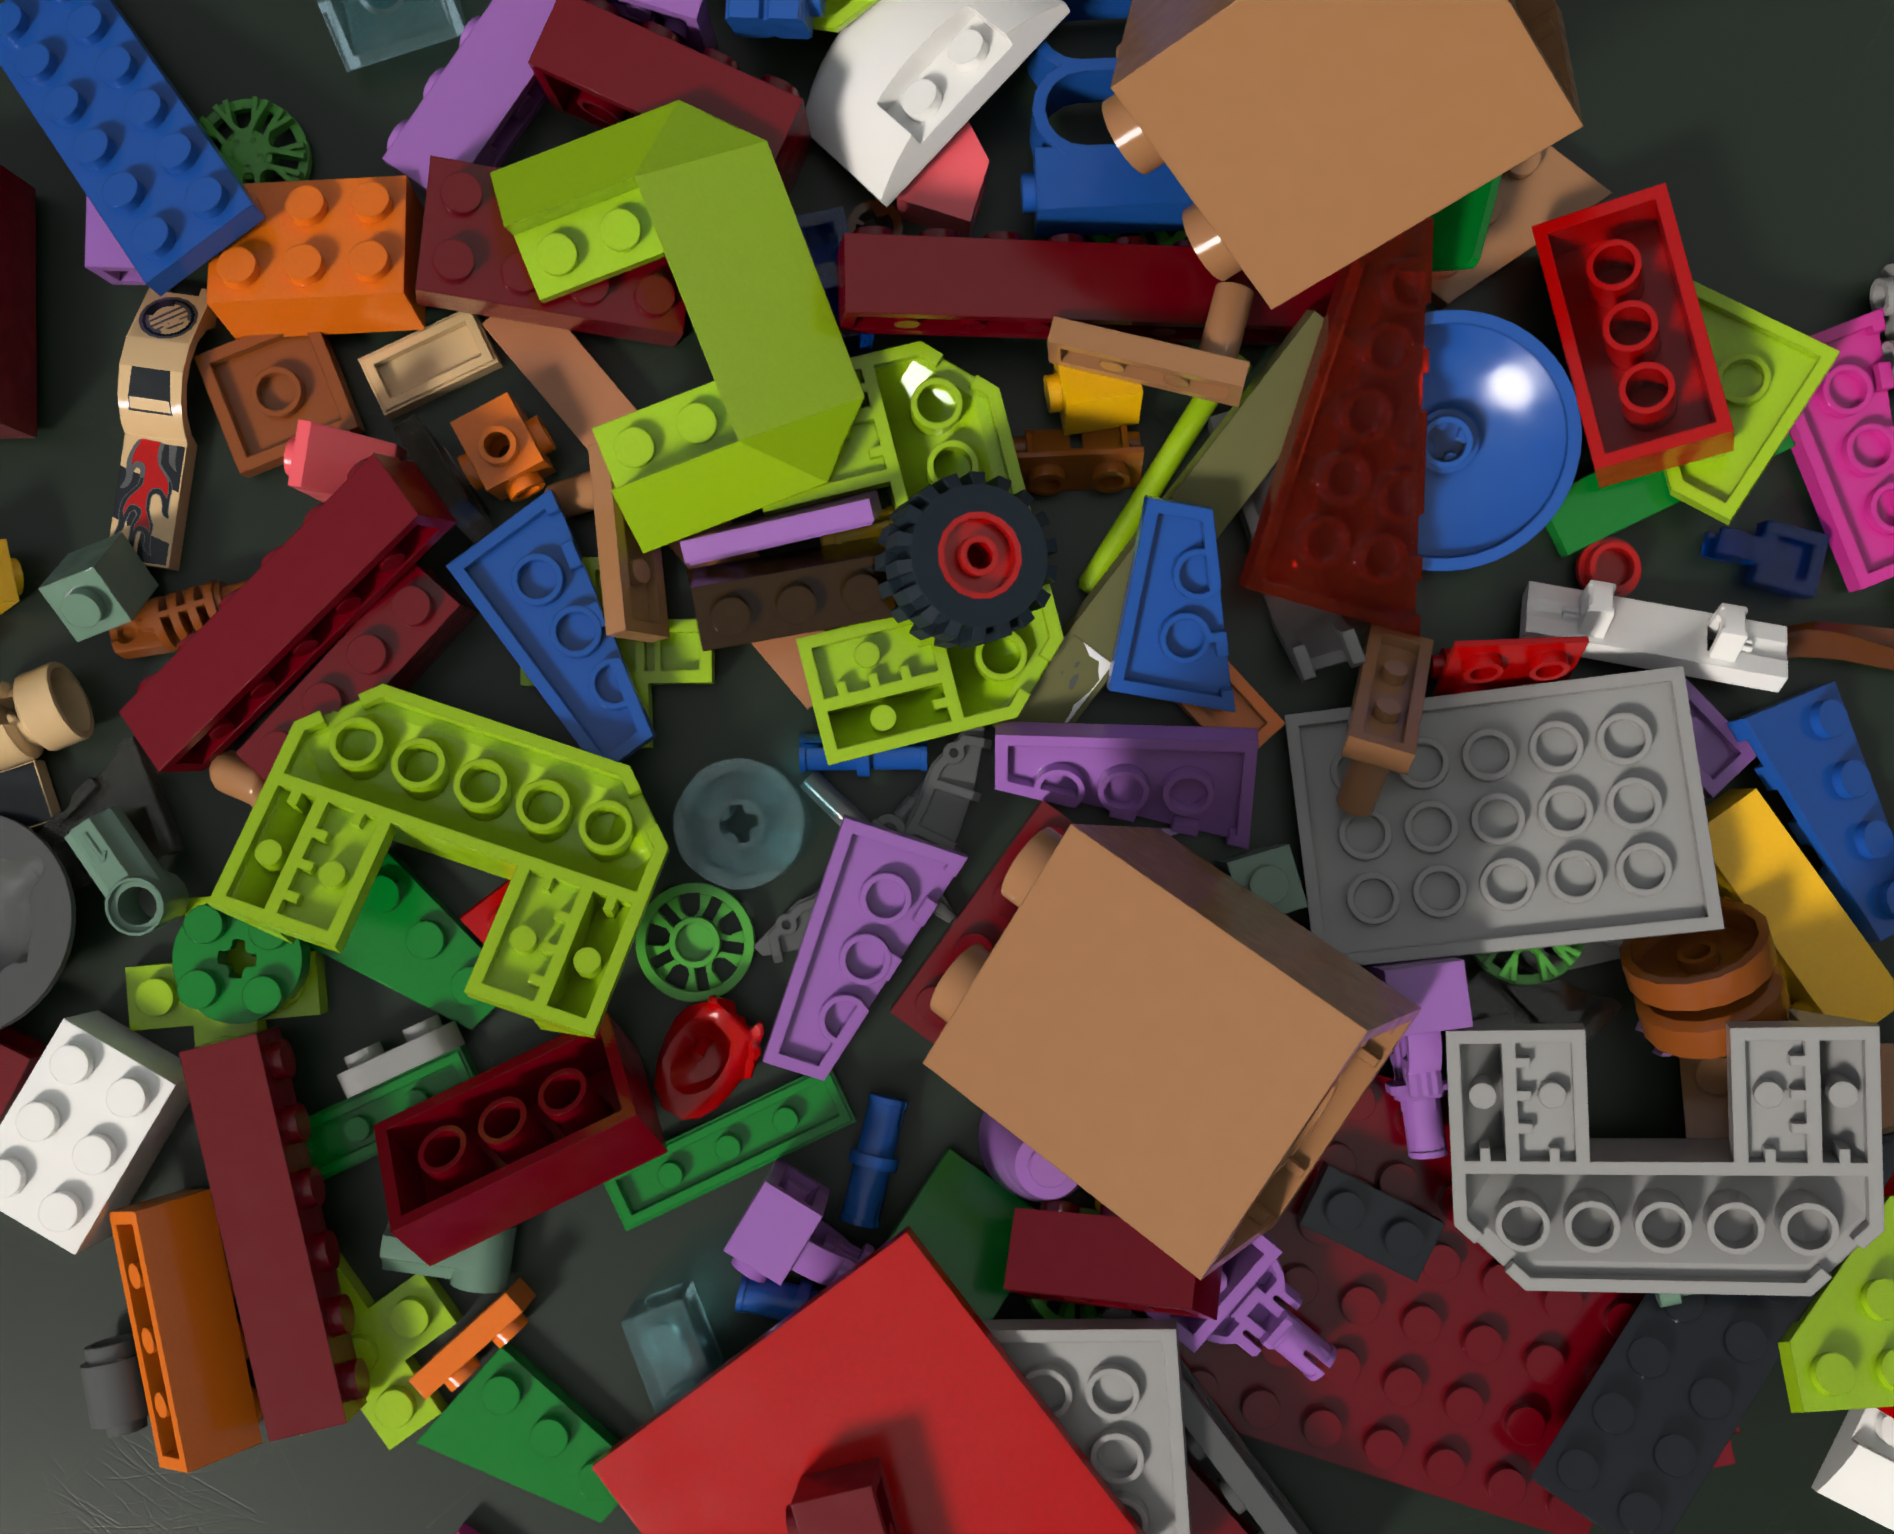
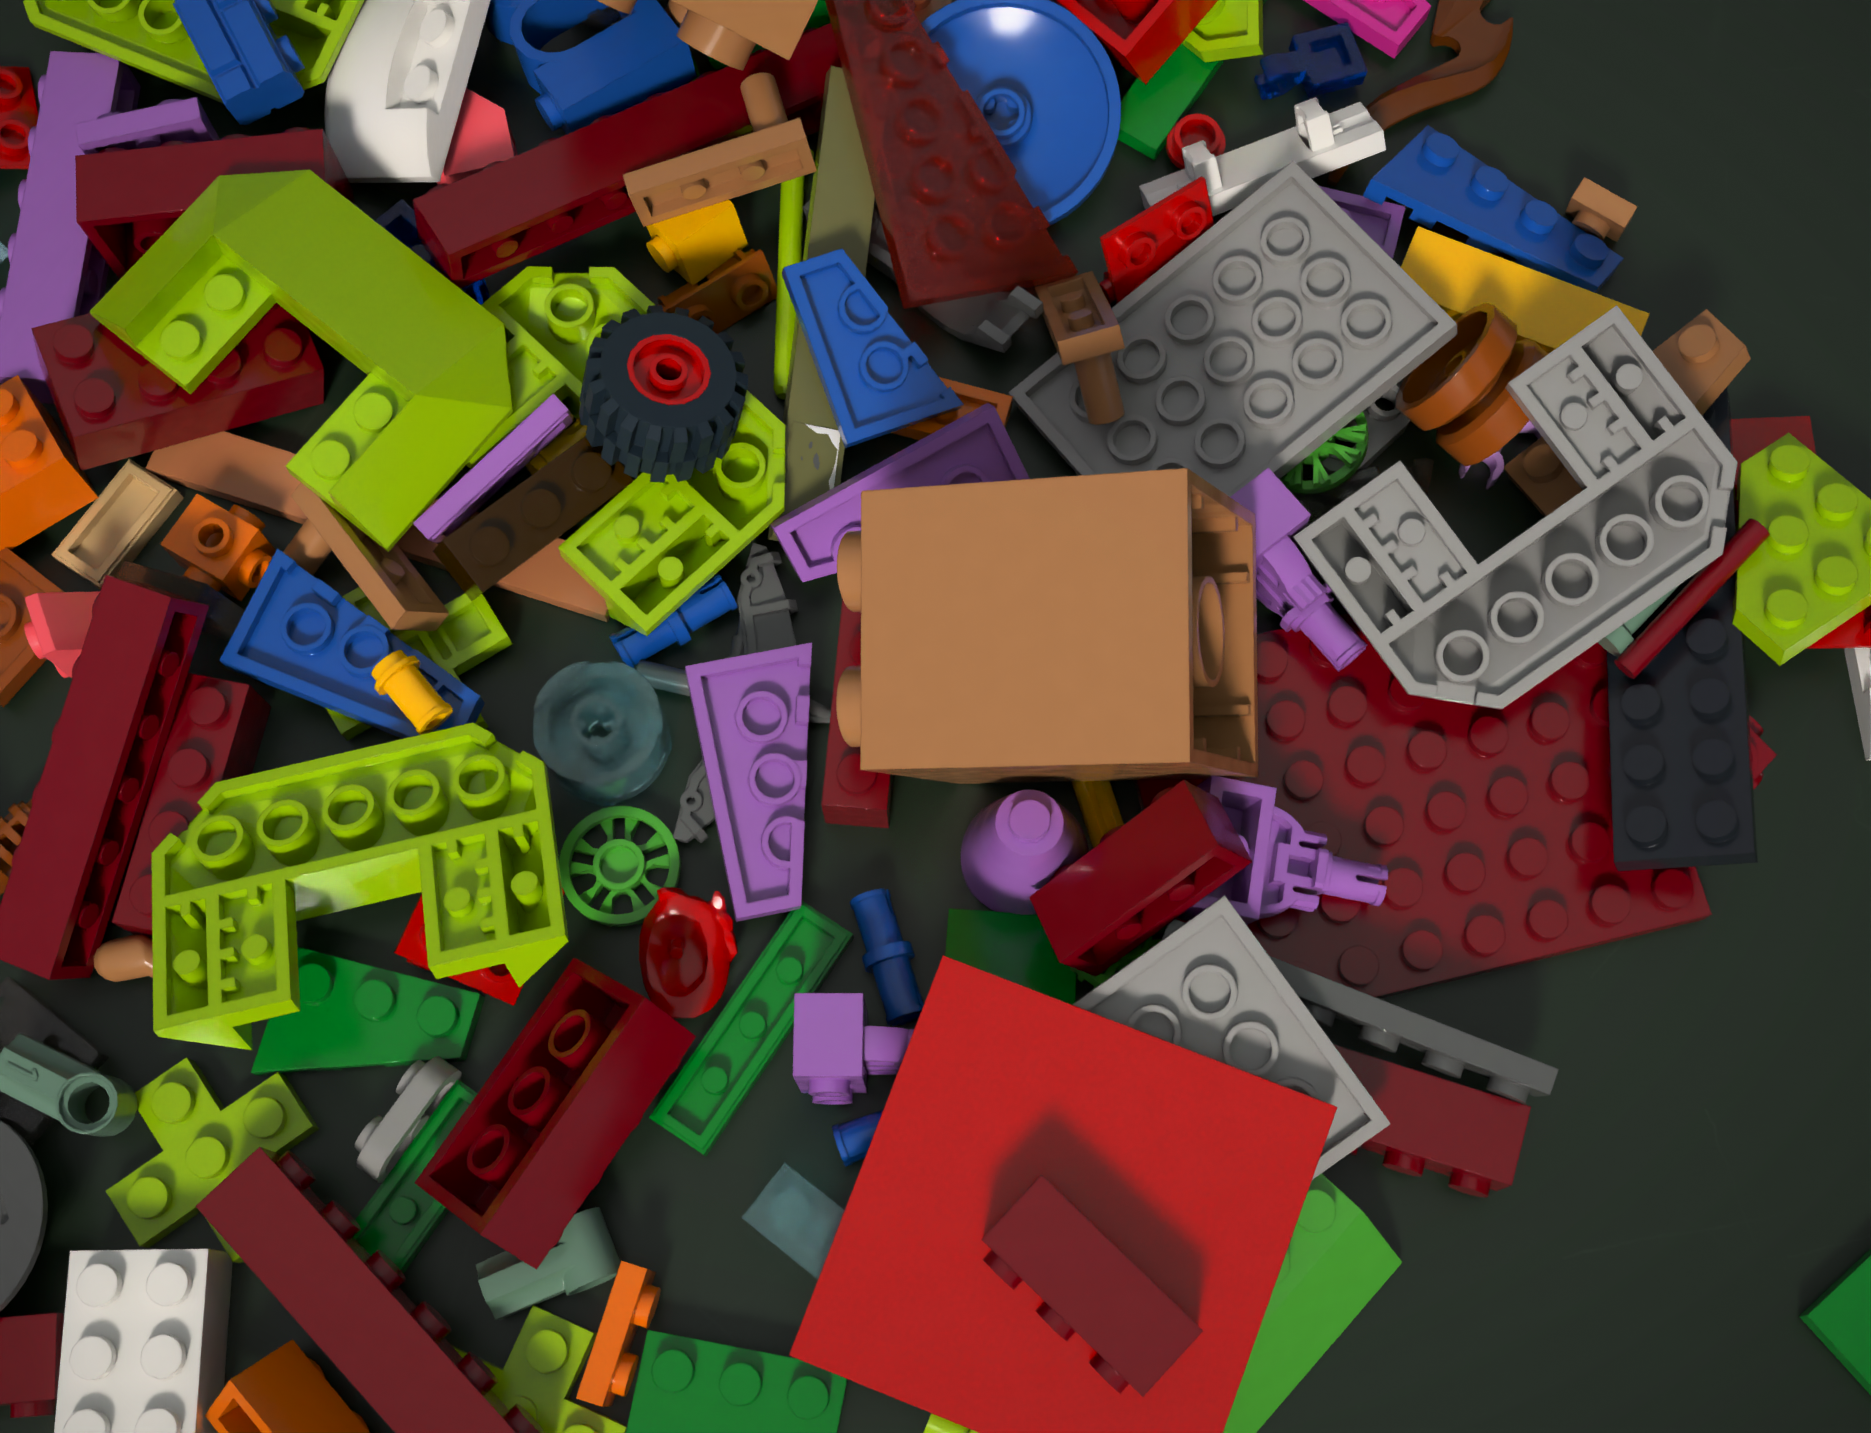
camera: 30 degrees left, 15 degrees down
green plate [172,903,311,1024] -> none
black plate [1295,1161,1445,1282] -> none
none -> yellow pin [371,650,453,735]
none -> dark red bar [1614,518,1770,679]

